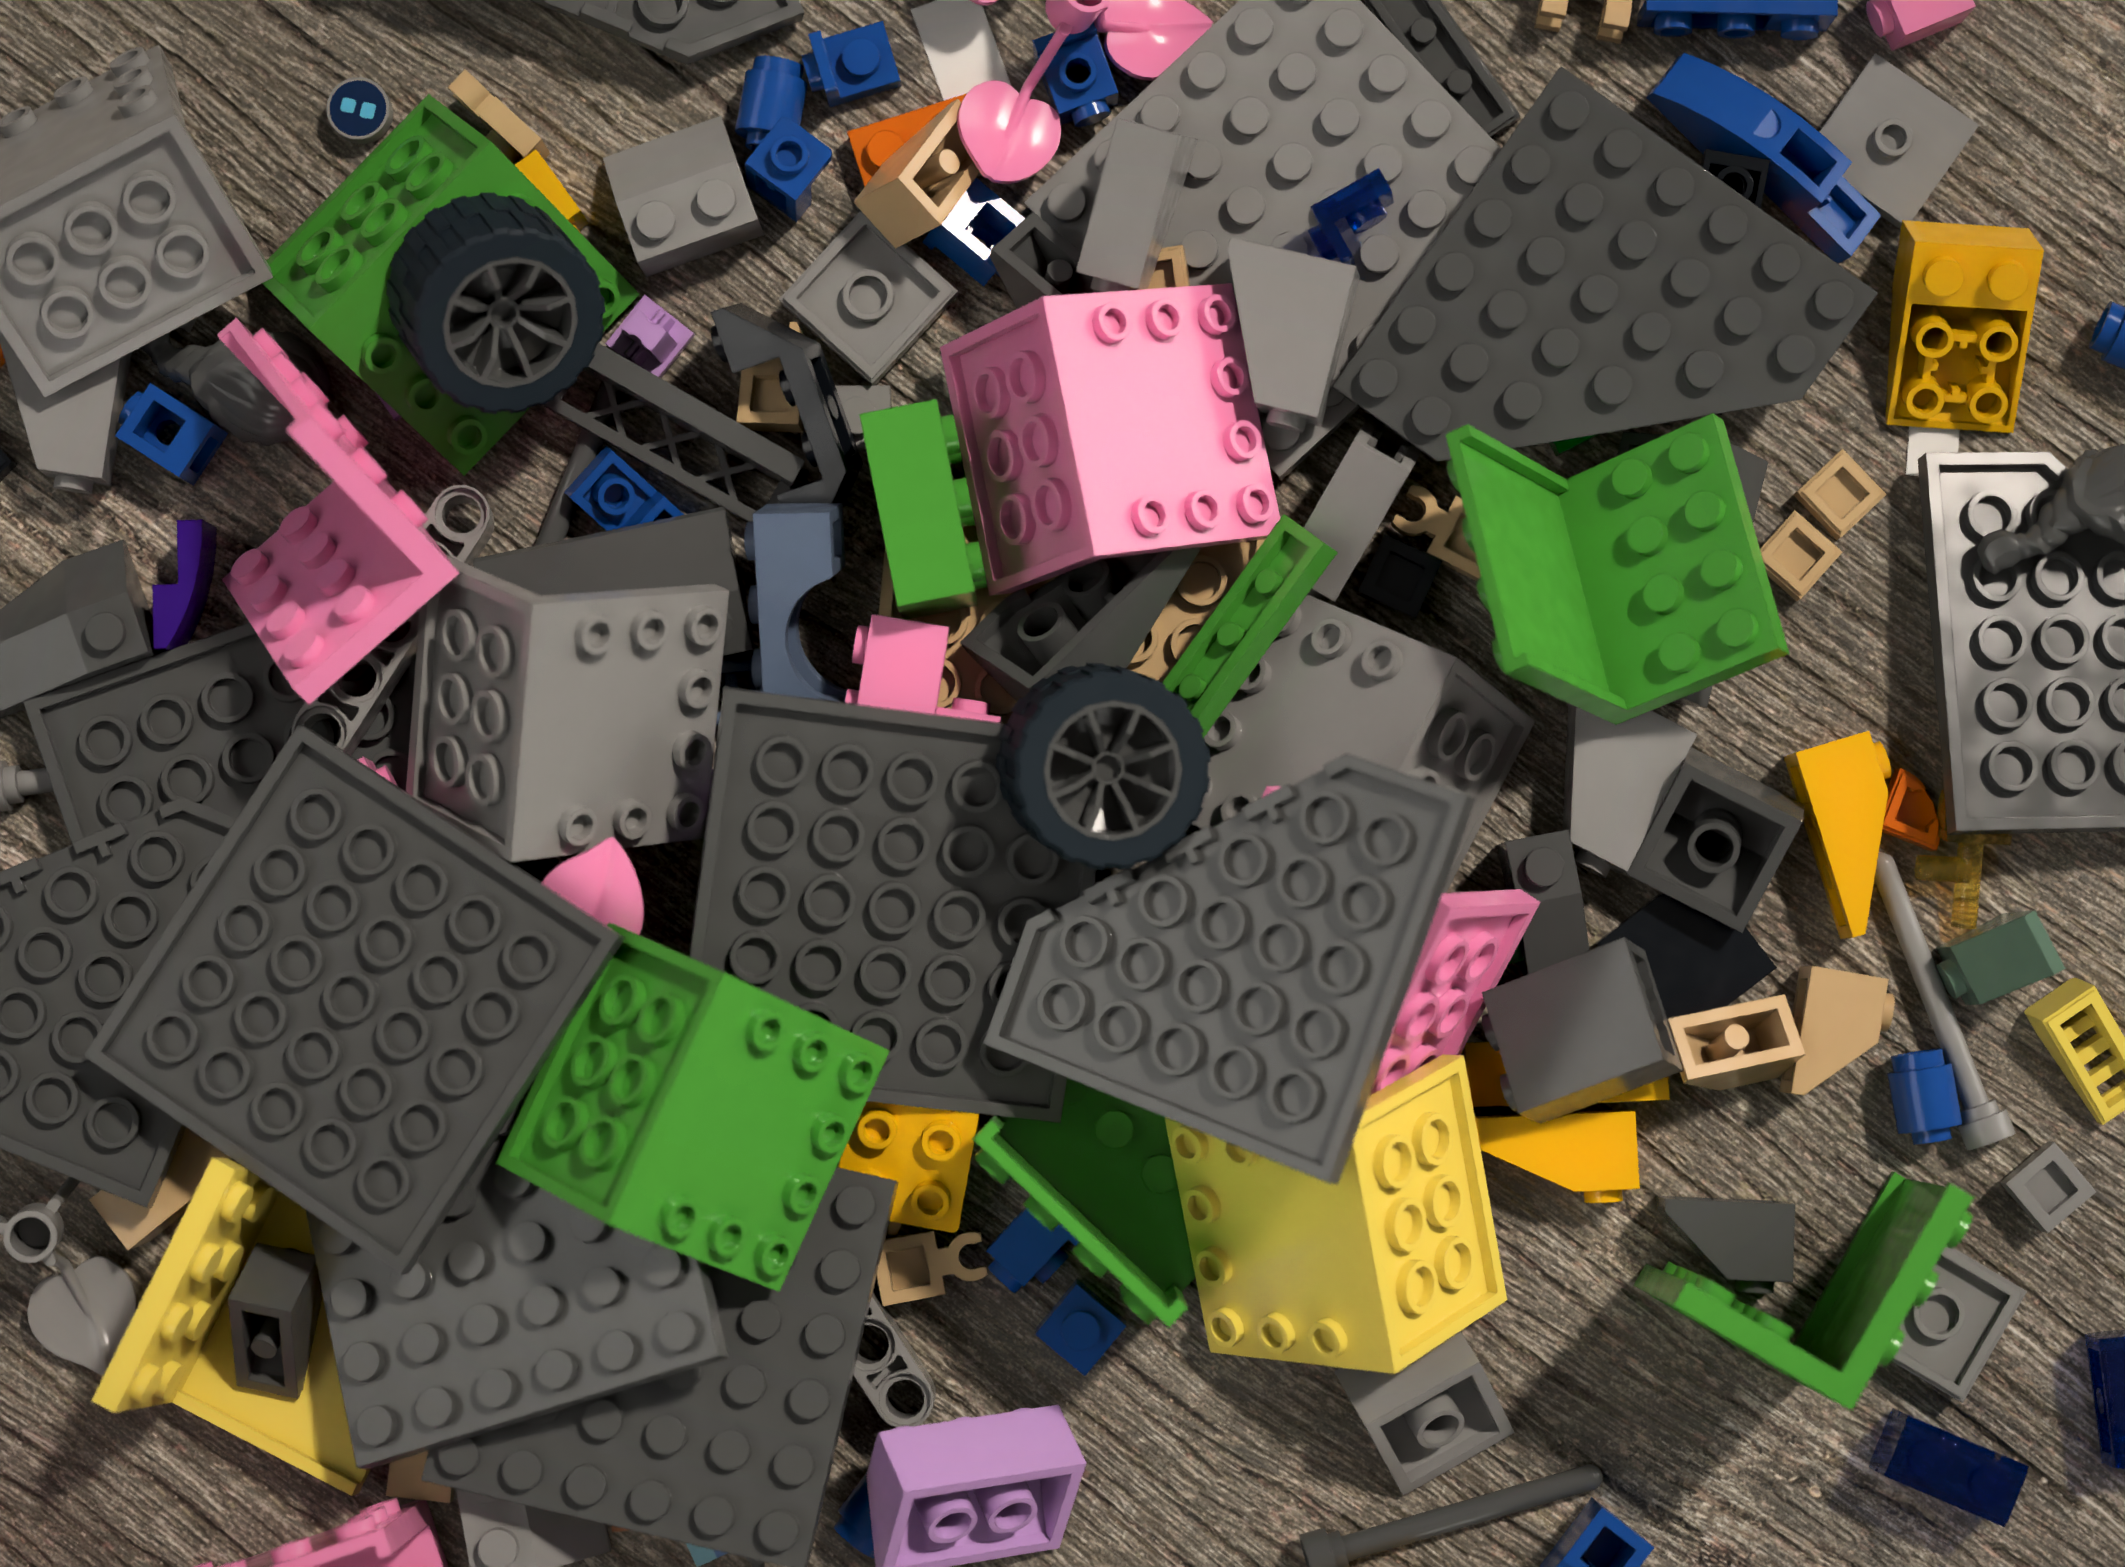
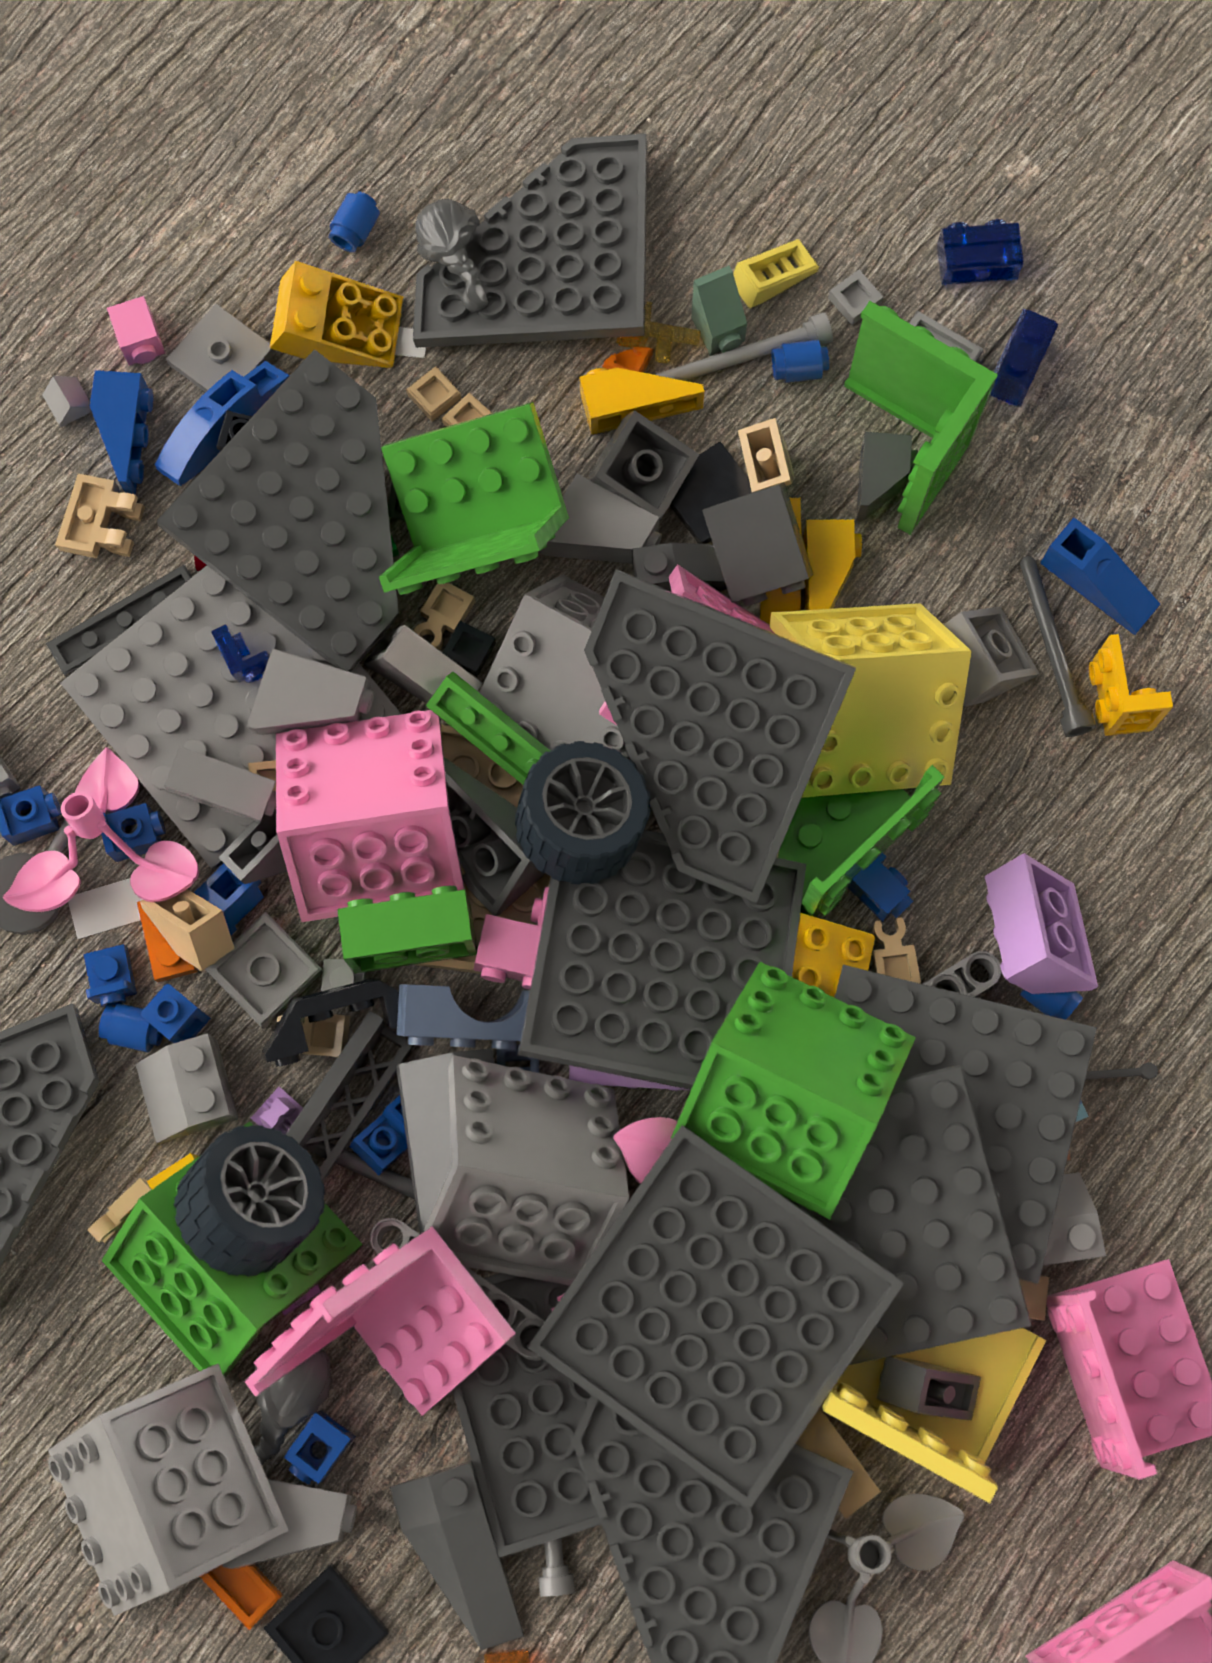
camera: 90 degrees left, 10 degrees down
dark purple slope [152,519,217,652] -> none
dark blue tile [326,77,393,144] -> none
blue brick [1035,1279,1127,1376] -> none
tan slope [1779,966,1895,1095] -> none

